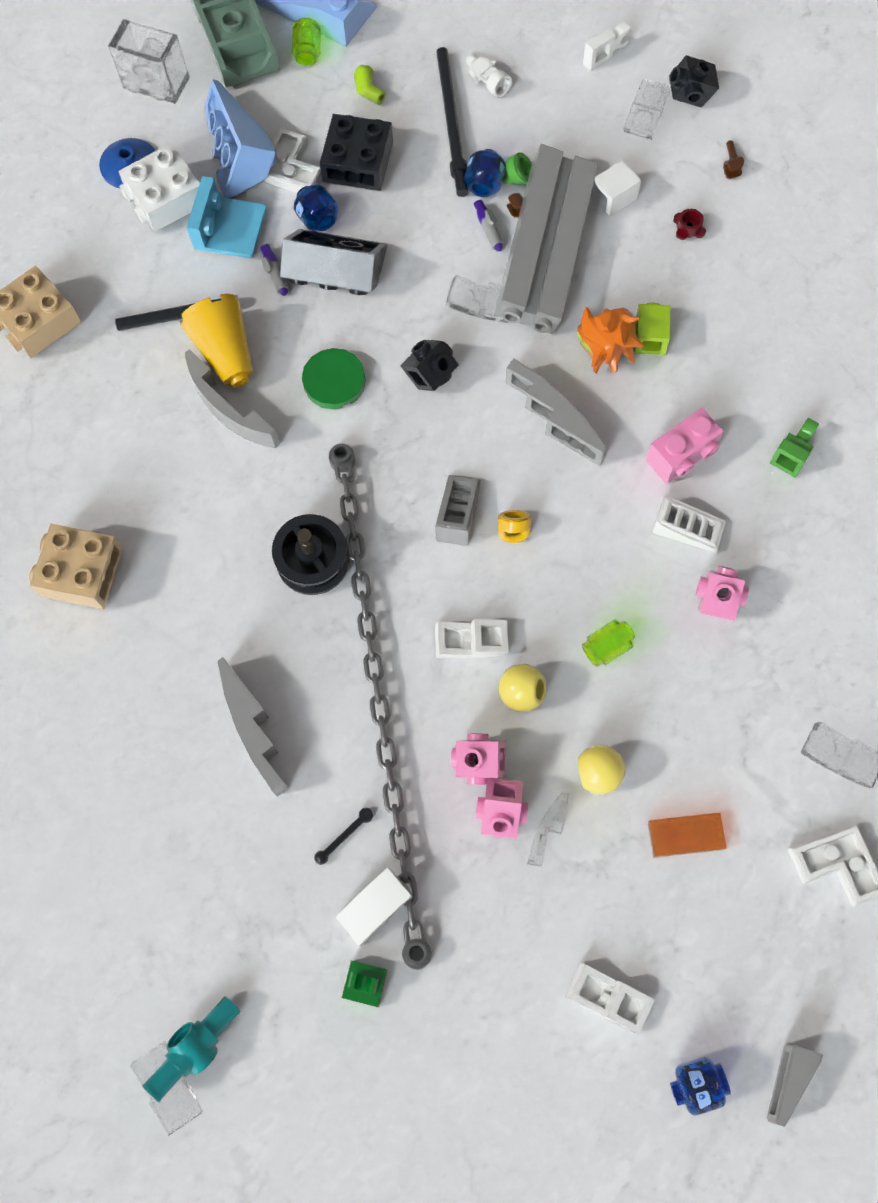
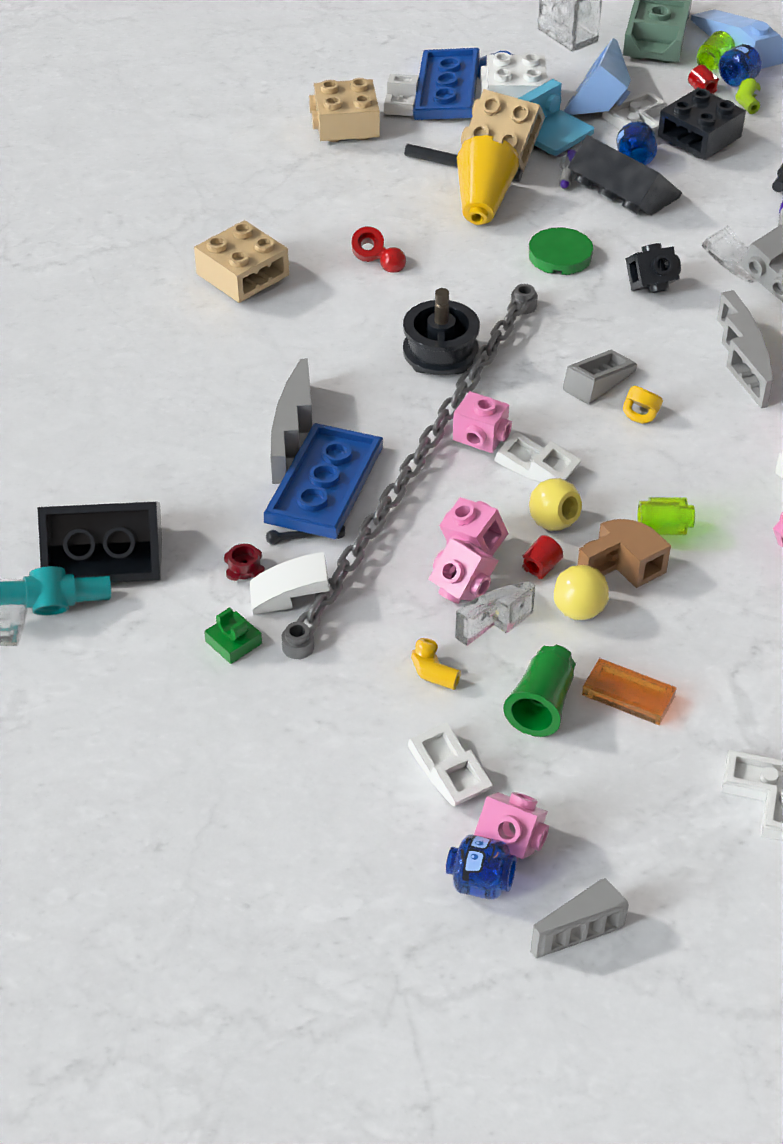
camera: 30 degrees right, 25 degrees down
light grey slope [185,349,280,448] -> none
none -> black slope [37,501,162,582]
none -> dark red plate [224,543,265,581]
none -> blue tile [263,423,383,539]
none -> red plate [351,226,406,273]
none -> white slope [384,74,419,116]
none -> yellow arm [411,638,461,690]
none -> blue tile [413,48,480,120]
none -> bright pink brick [453,391,512,453]
none -> tan brick [461,89,545,172]
none -> bright pink brick [474,792,549,862]
none -> green plant [503,644,576,737]
none -> red hose [522,535,563,579]
none -> medium nougat brick [577,519,671,588]
none -> red hose [688,65,719,94]
none -> clear blue head [718,44,762,87]

